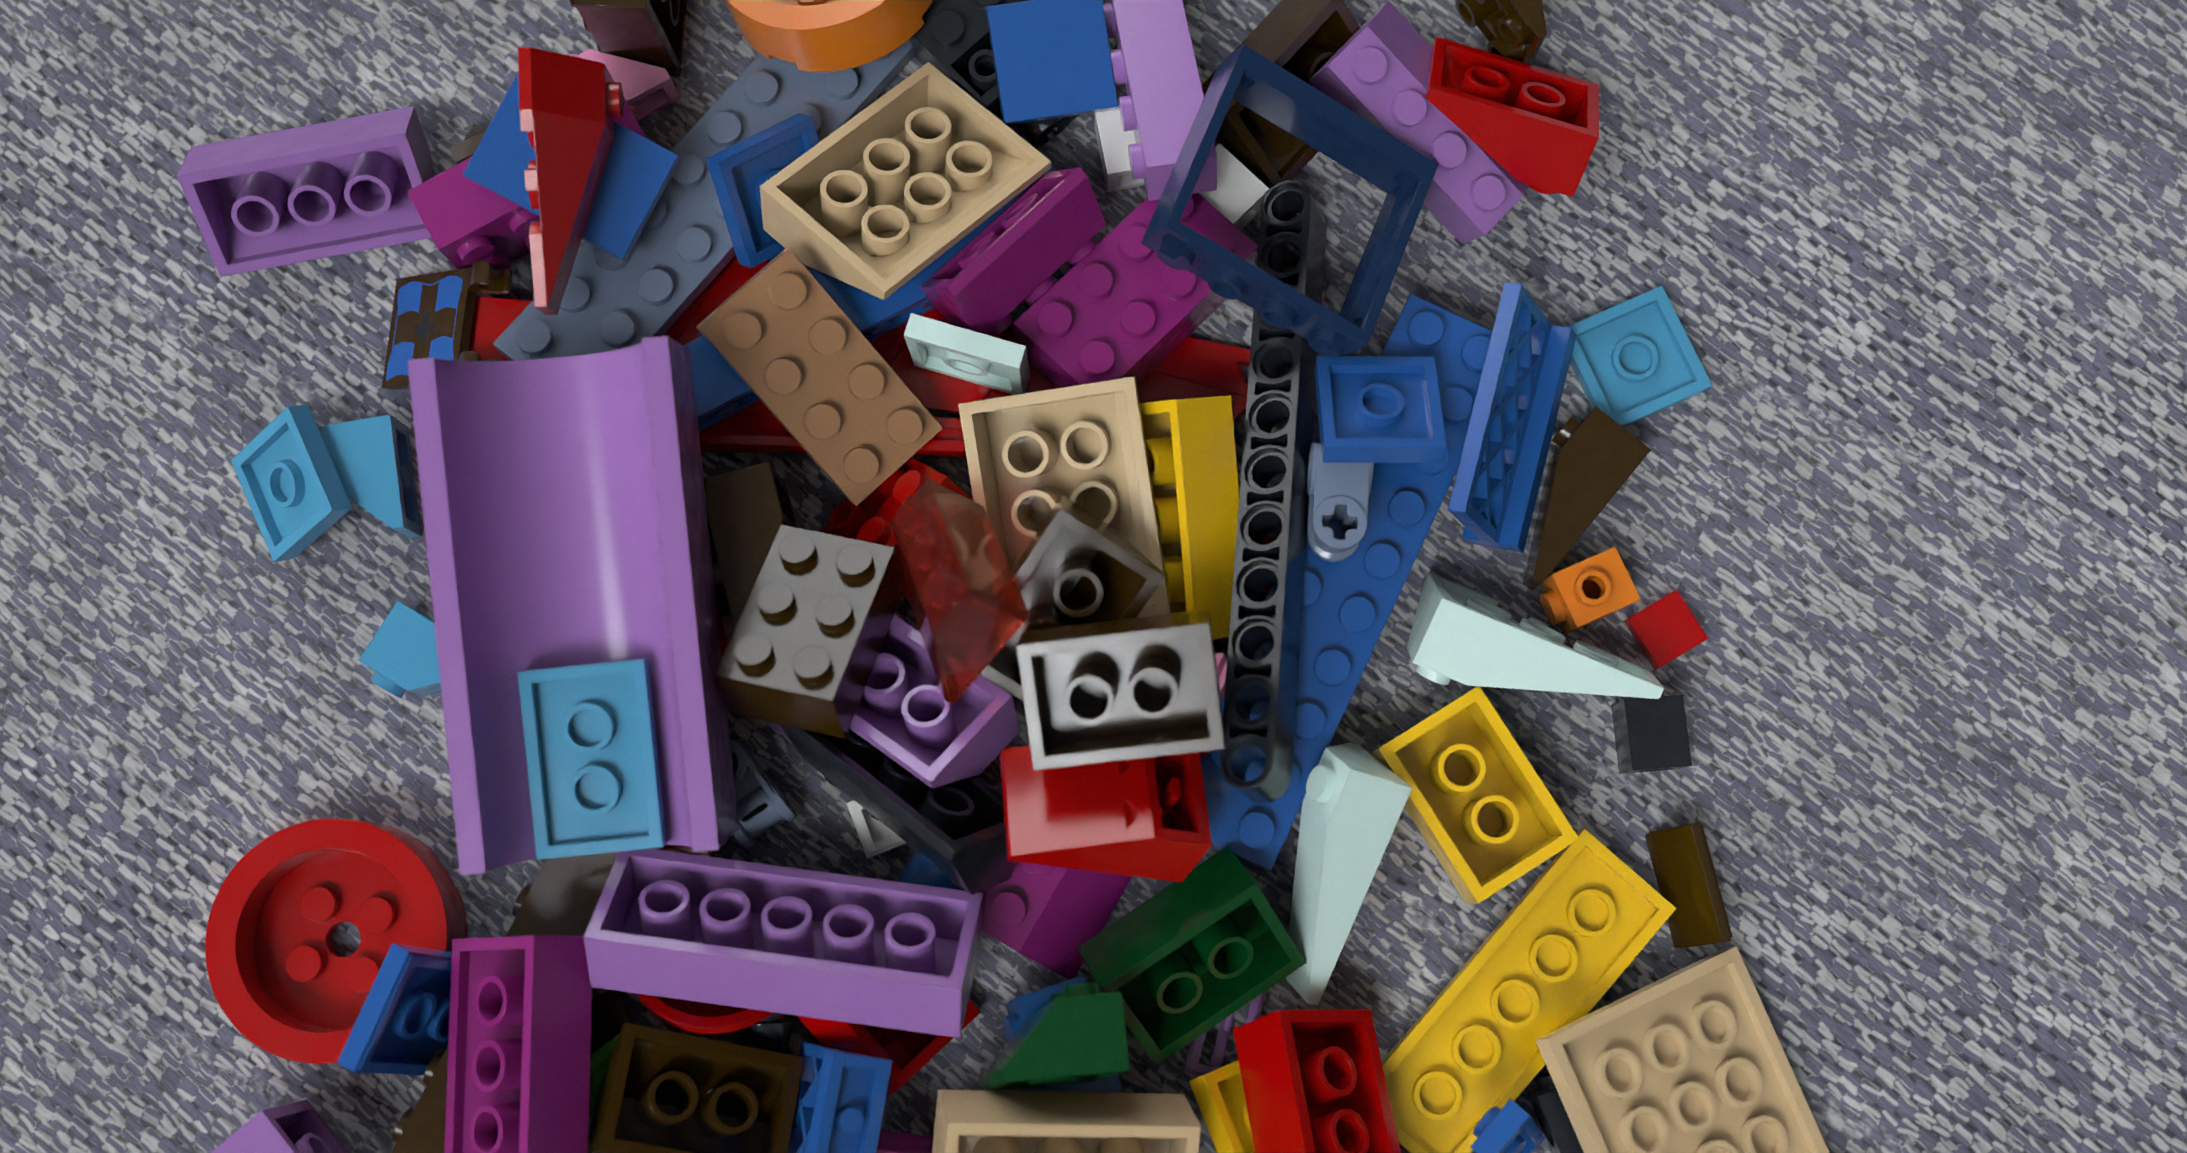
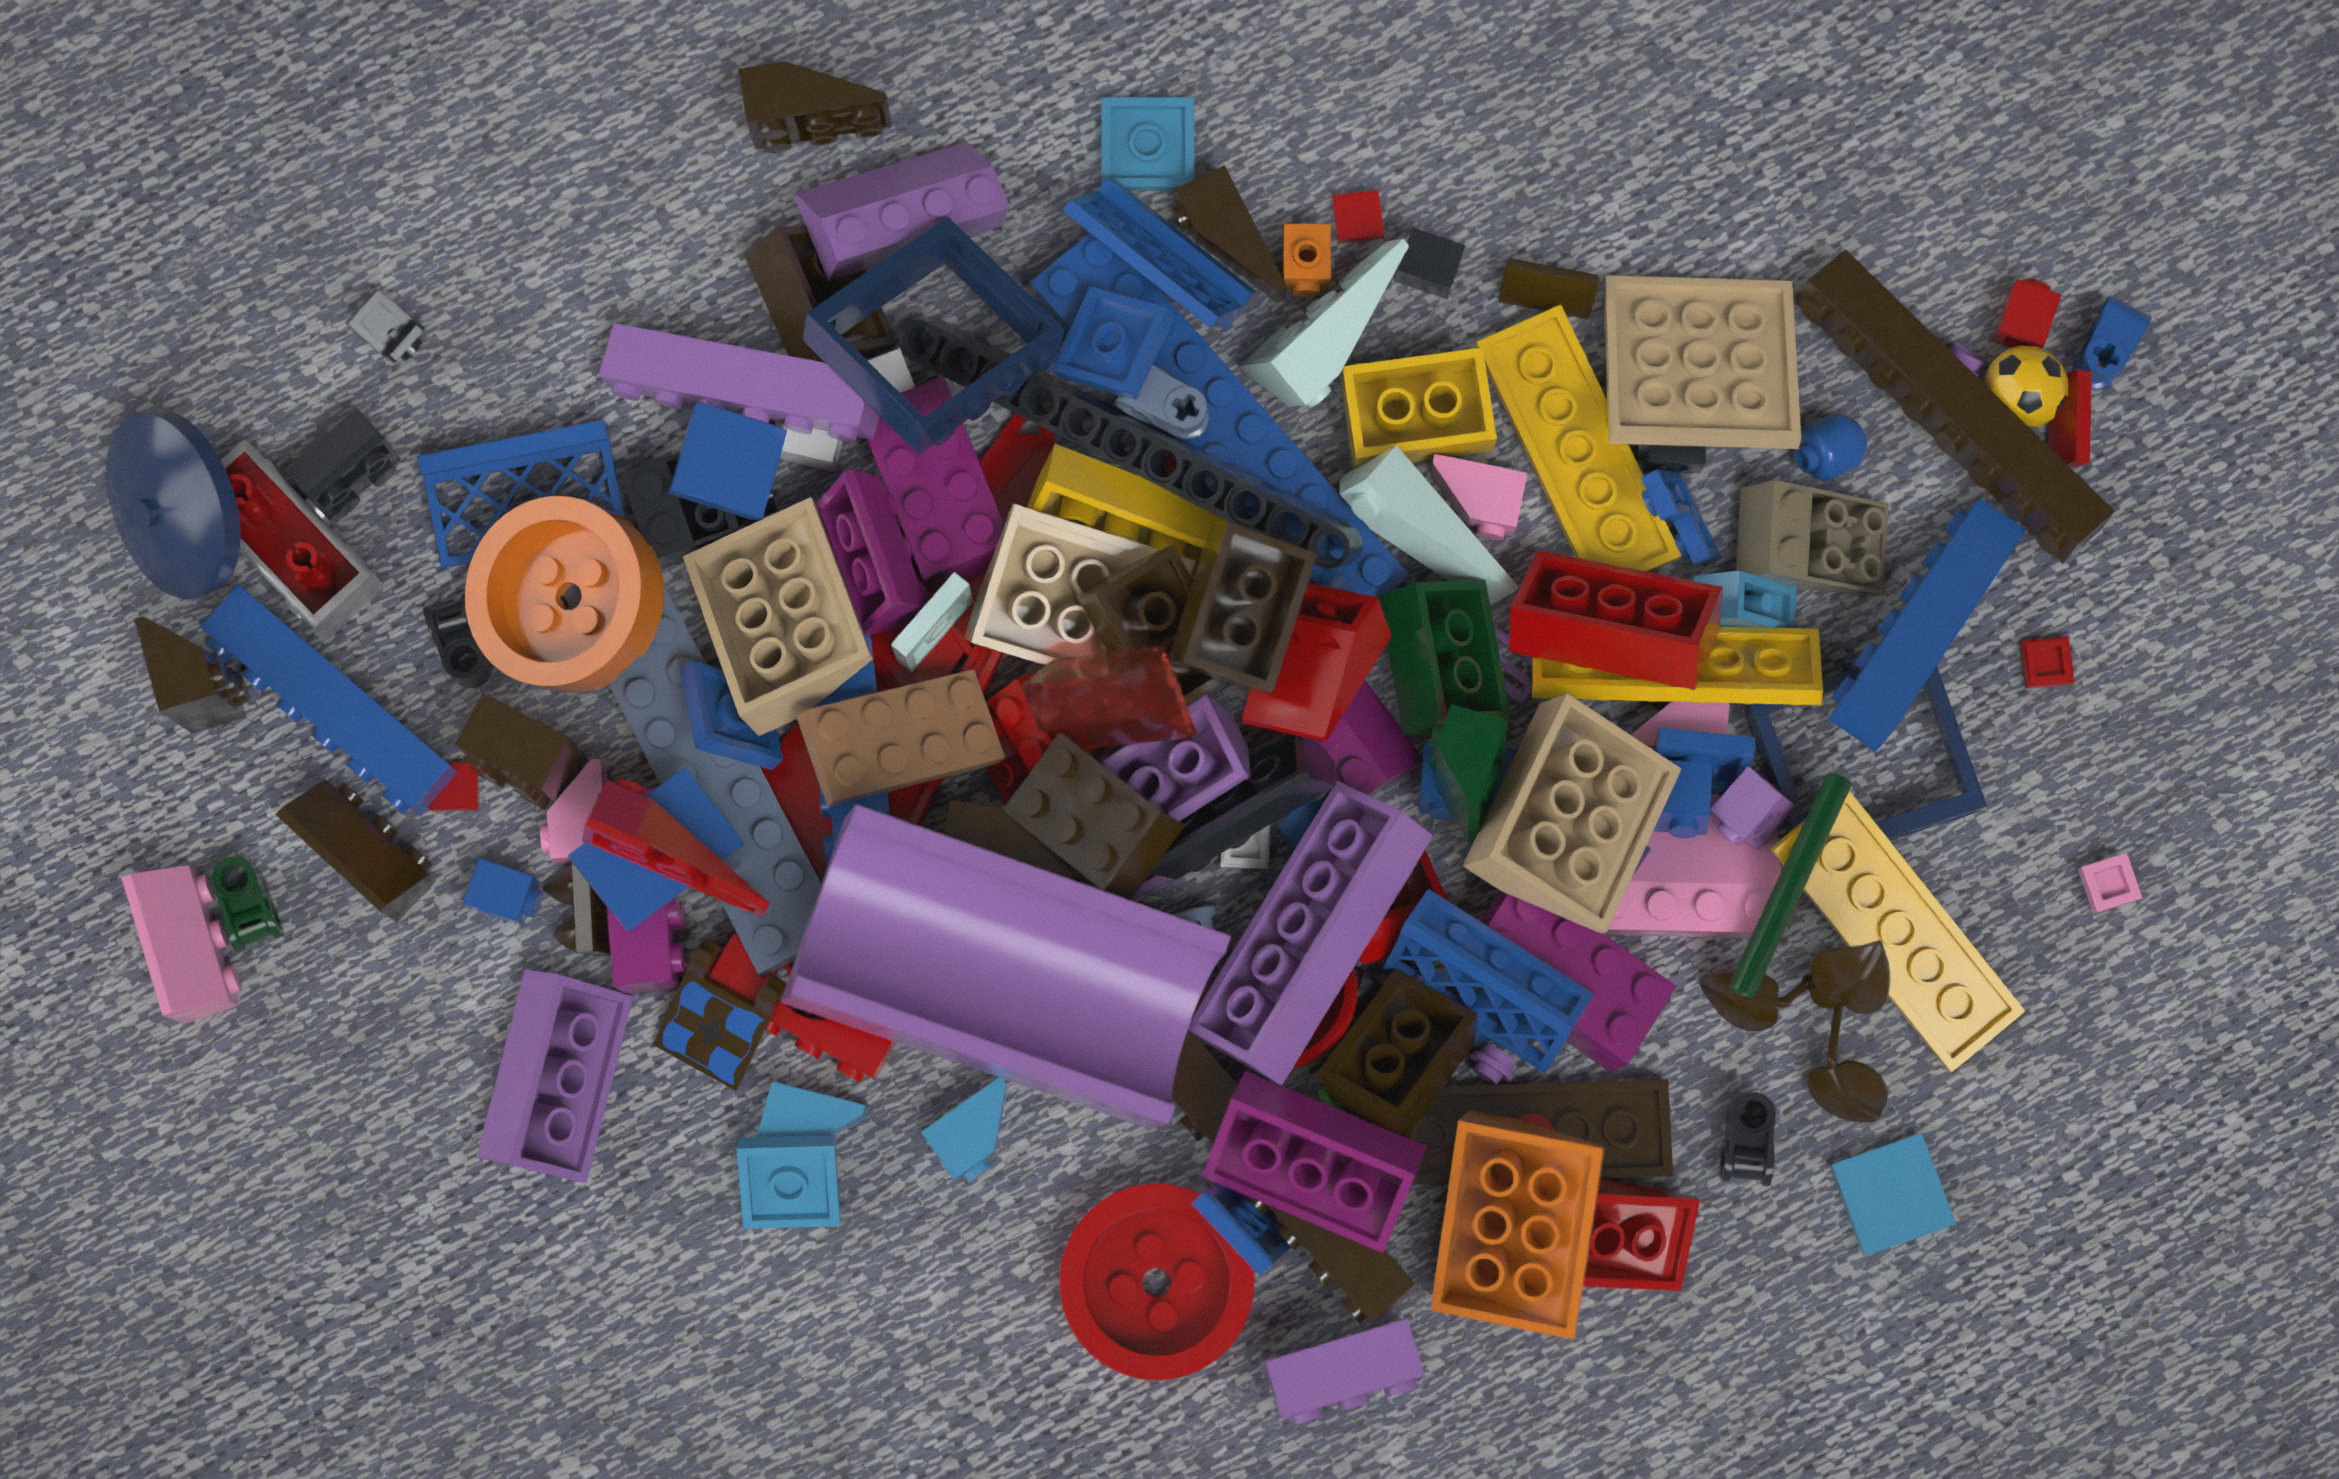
camera: 70 degrees left, 0 degrees up
dark azure plate [518,658,667,860] -> none
red slope [1426,37,1599,197] -> none
none -> blue brick [463,858,543,926]
none -> bright pink slope [1430,454,1527,540]

